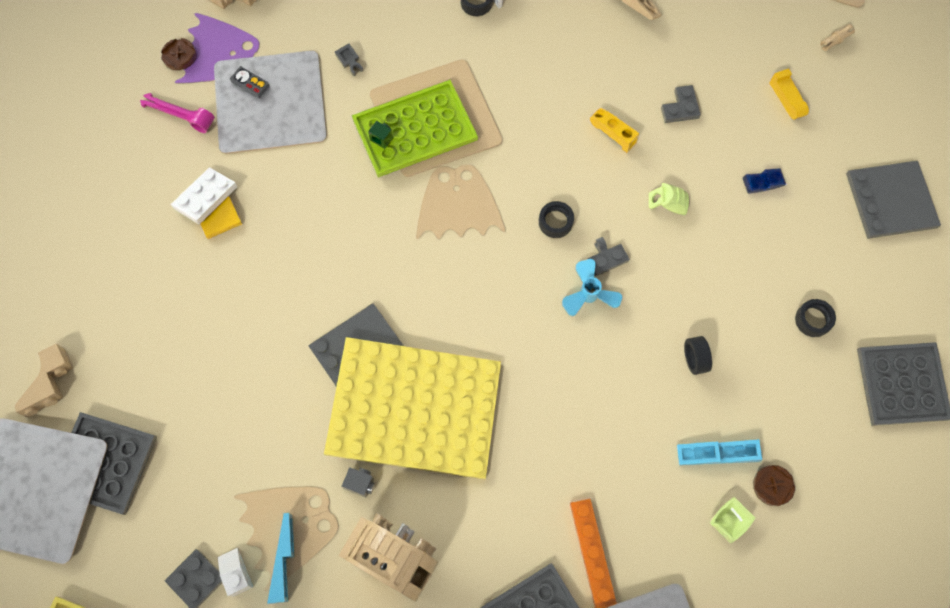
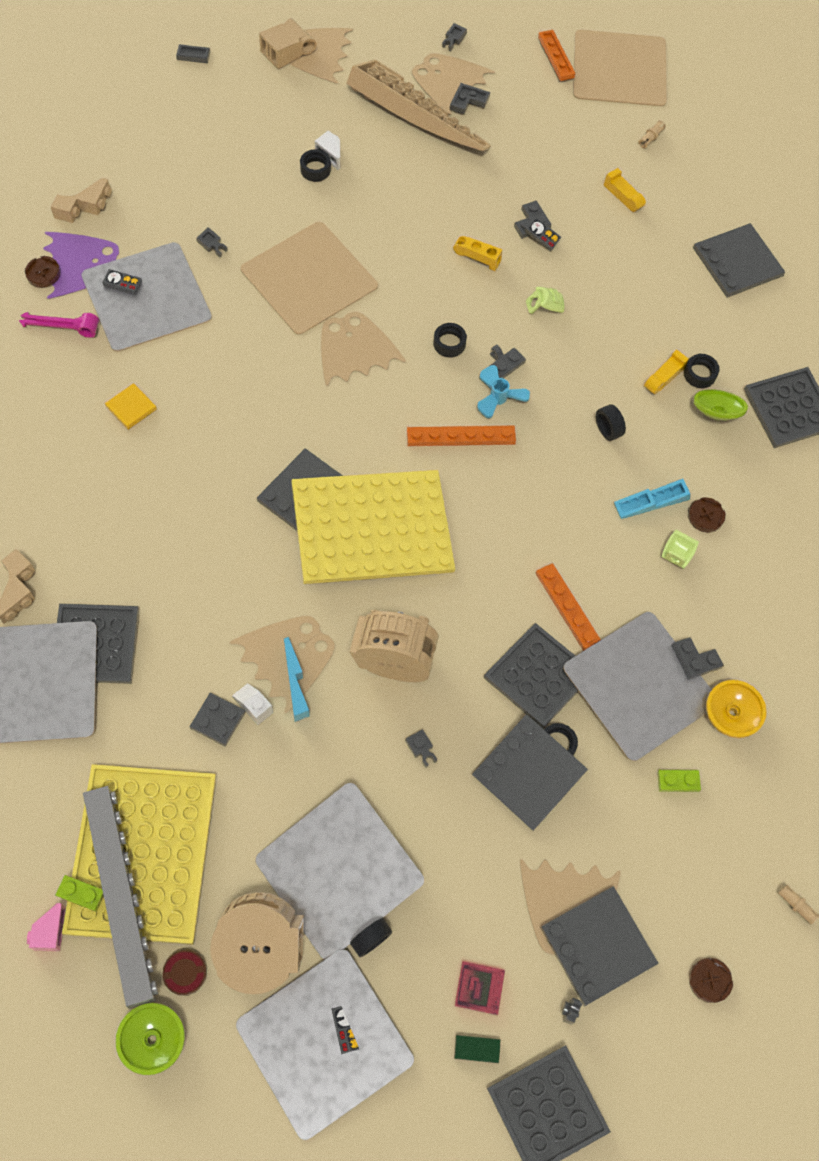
camera: 20 degrees left, 5 degrees down
white plate [171,167,237,224] -> none
dark grey brick [341,467,375,498] -> none
lime plate [351,80,478,178] -> none
dark green plate [368,121,393,149] -> none
clear blue slope [742,168,786,194] -> none
none -> orange plate [407,425,516,446]
none -> tile [525,217,561,252]
none -> yellow leg [644,349,689,395]
none -> lime dish [693,389,748,421]

